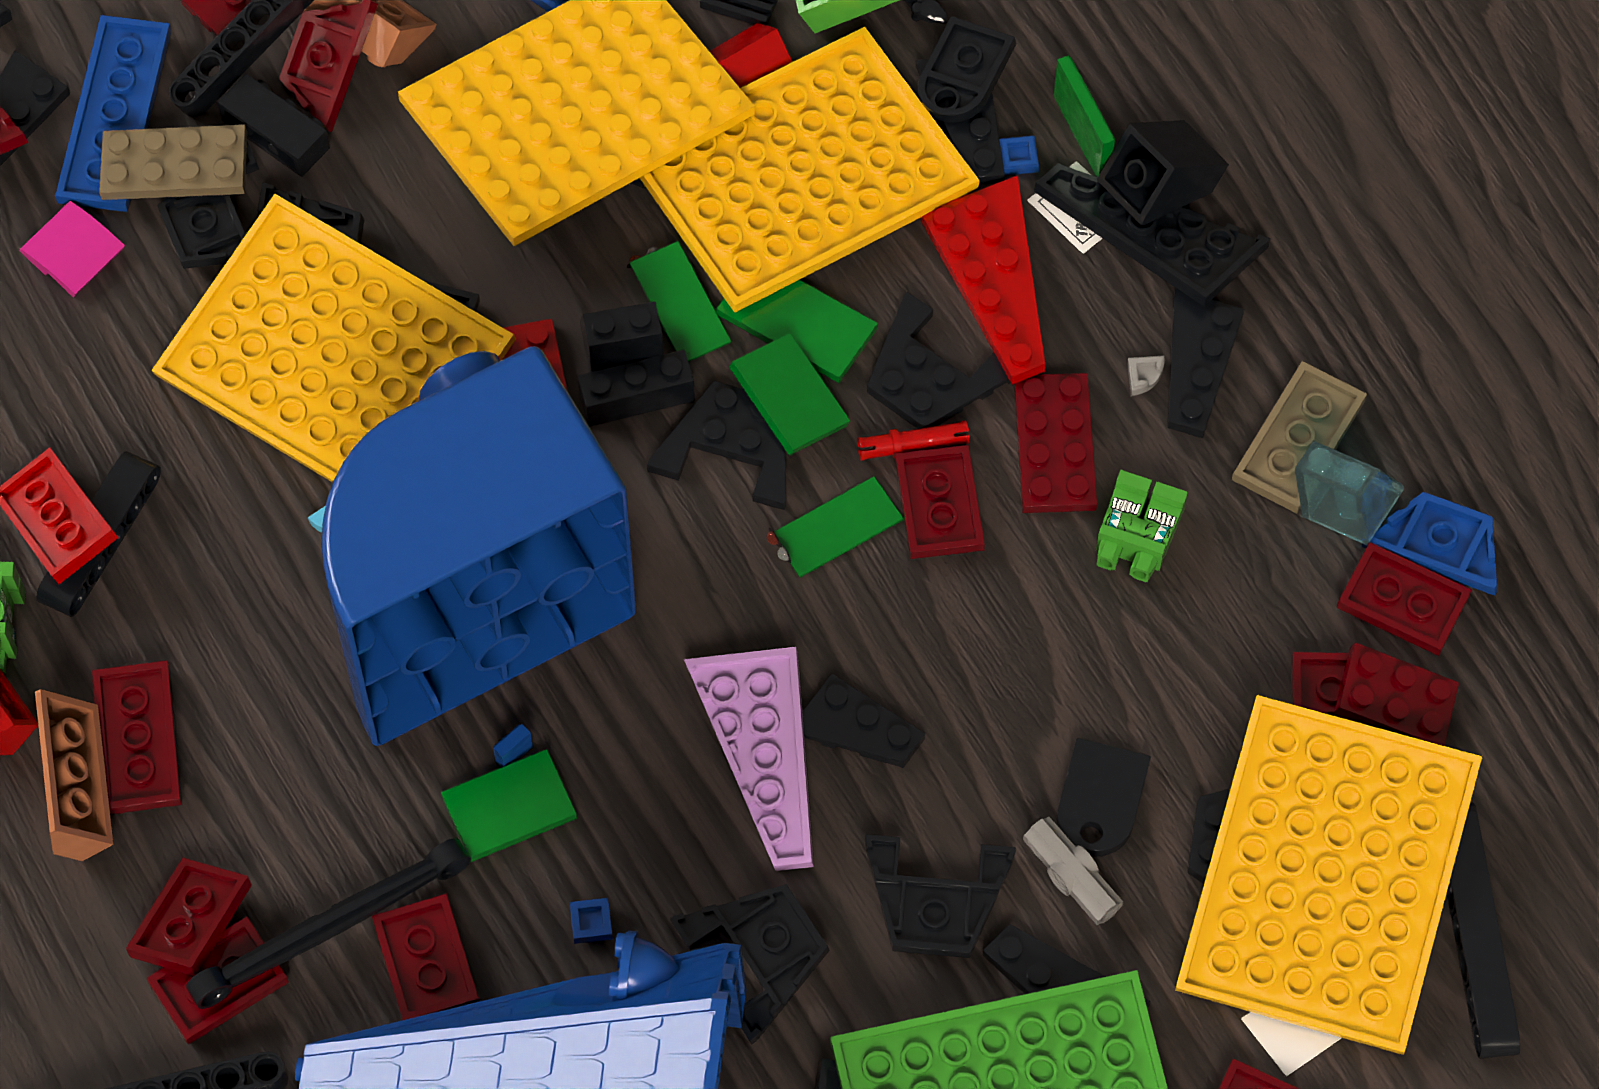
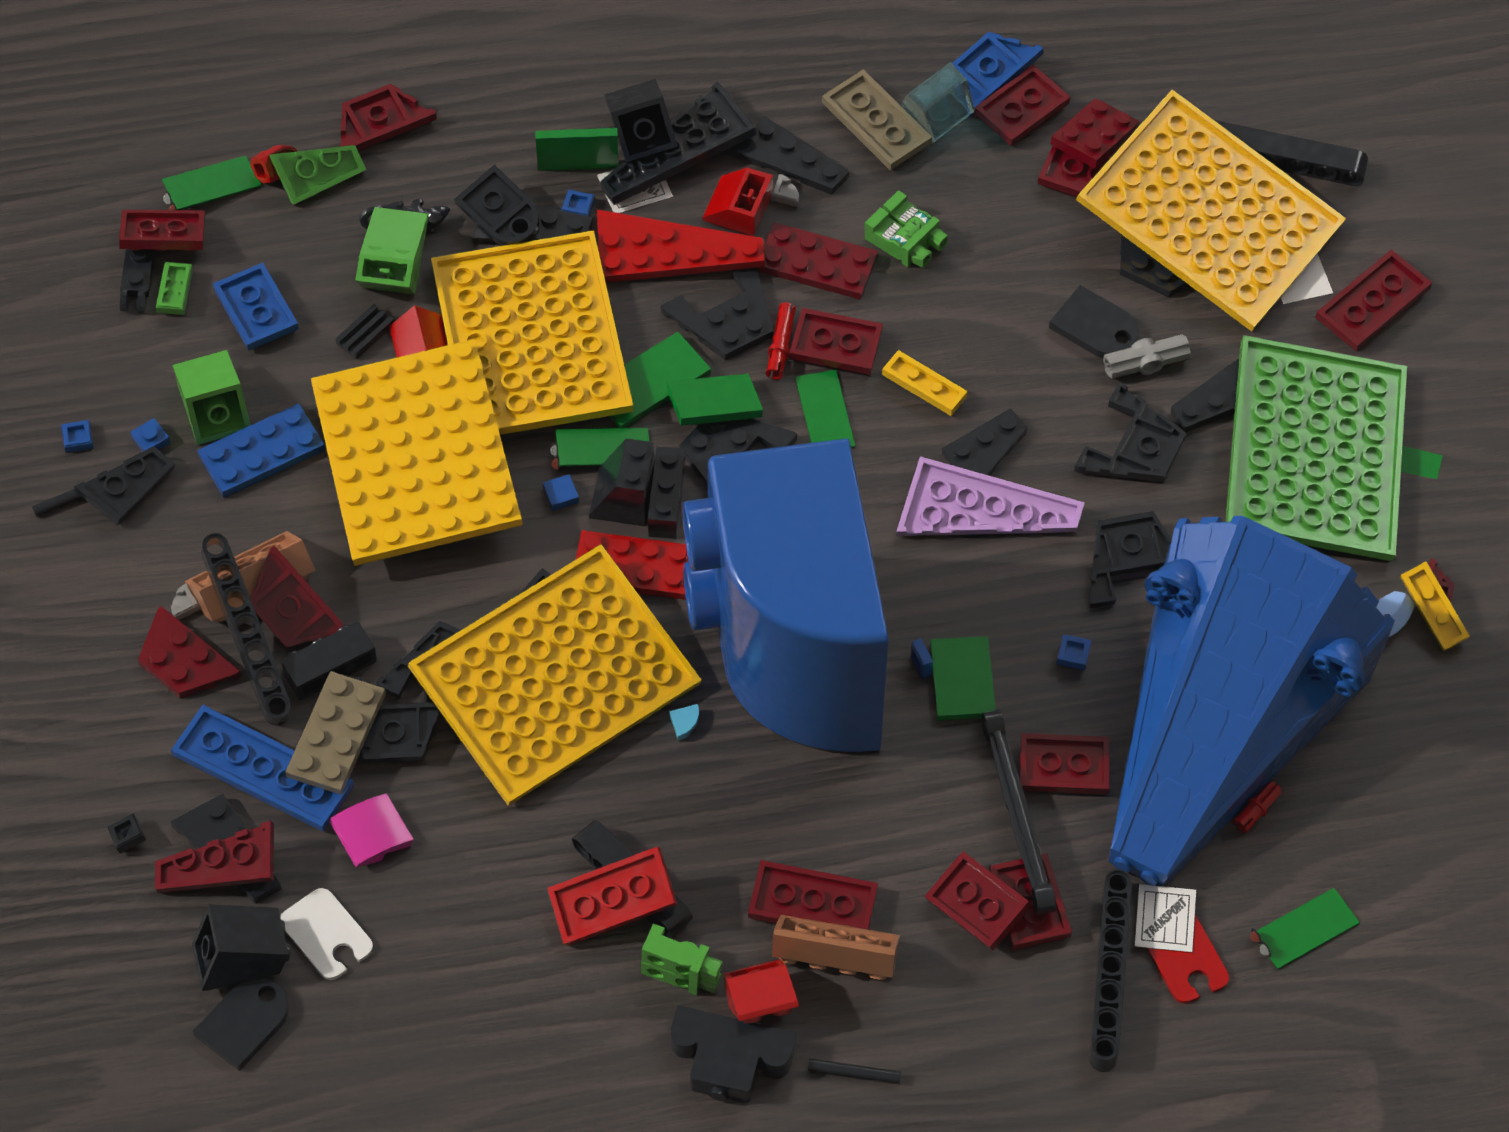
camera: 70 degrees left, 5 degrees down
none -> blue tile [543,474,579,511]
none -> red slope [702,167,773,236]
none -> yellow plate [882,350,968,416]

